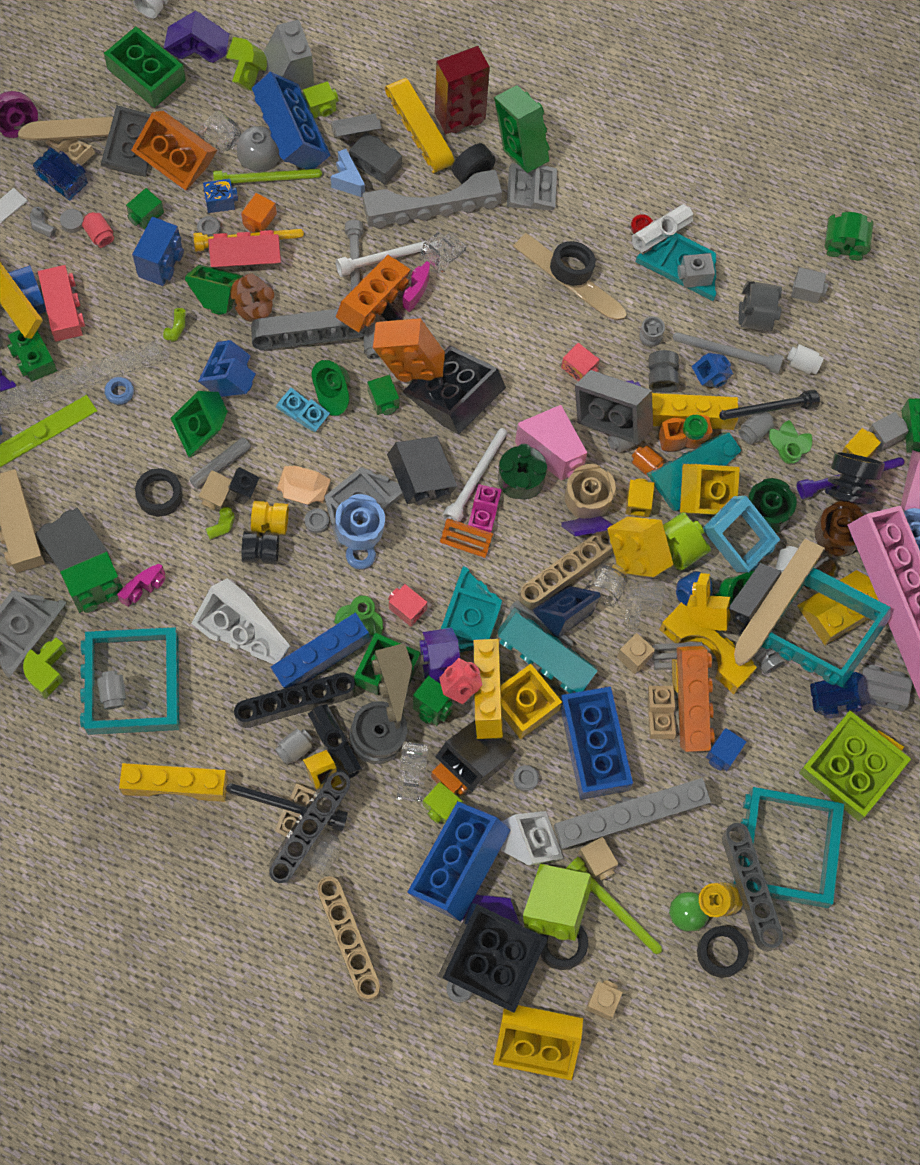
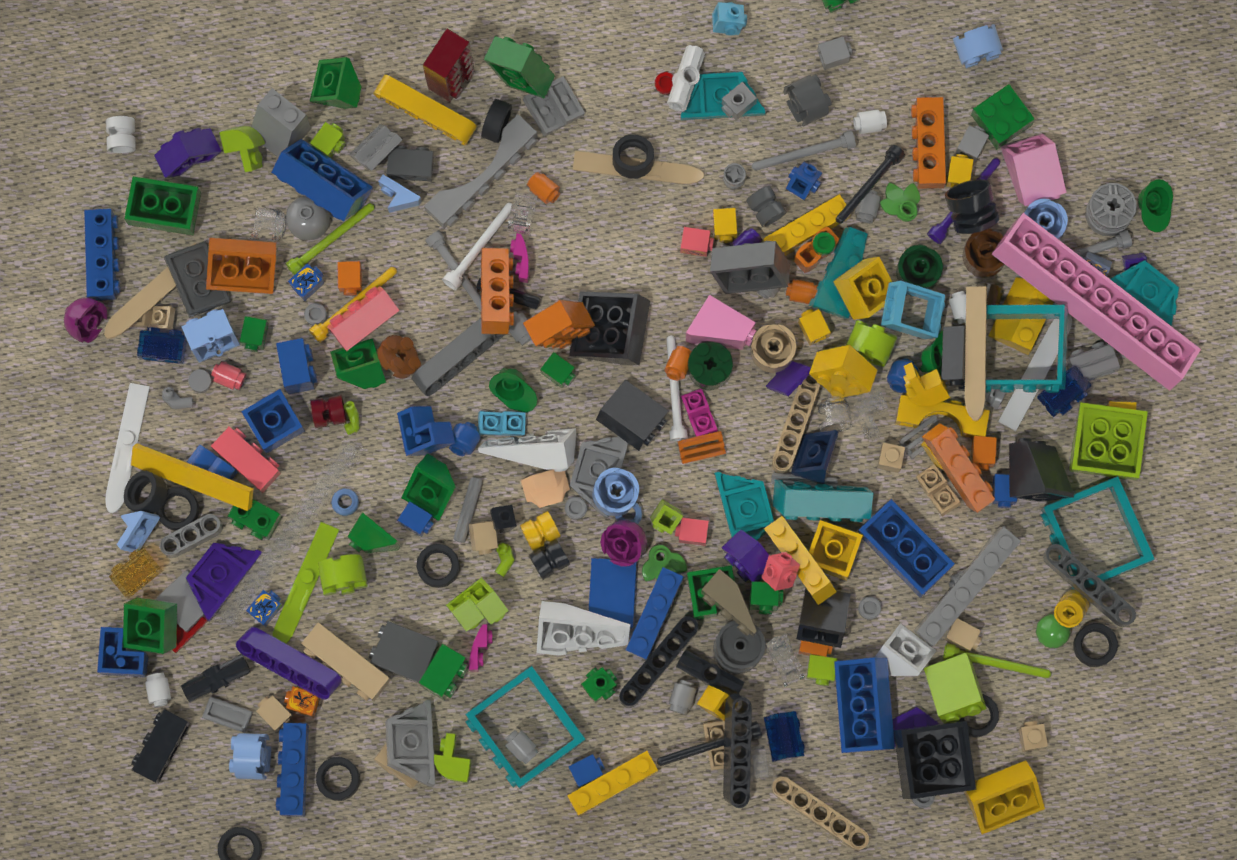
camera: 25 degrees left, 10 degrees up
none -> blue brick [84,209,120,301]
none -> light blue brick [182,309,240,363]
none -> blue brick [241,389,305,454]
none -> green slope [310,57,362,109]
none -> dark red wheel [310,395,347,429]
none -> lime brick [318,554,368,596]
none -> green slope [347,513,401,554]
none -> blue brick [397,501,434,537]
none -> lime brick [446,577,509,632]
none -> blue head [449,422,480,457]
none -> white wedge [478,428,576,472]
none -> orange brick [527,172,560,204]
none -> blue brick [568,754,605,788]
none -> green brick [581,667,617,704]
none -> blue tile [589,558,637,629]
none -> magenta cylinder [600,520,647,566]
none -> lime brick [650,499,683,535]
none -> orange brick [664,346,692,381]
none -> medium azure brick [712,2,747,36]
none -> yellow brick [713,208,737,243]
none -> clear blue brick [764,711,805,762]
none -> orange brick [911,97,946,189]
none -> orange brick [971,436,997,471]
none -> white piece [998,313,1072,431]
none -> black slope [1009,438,1074,502]

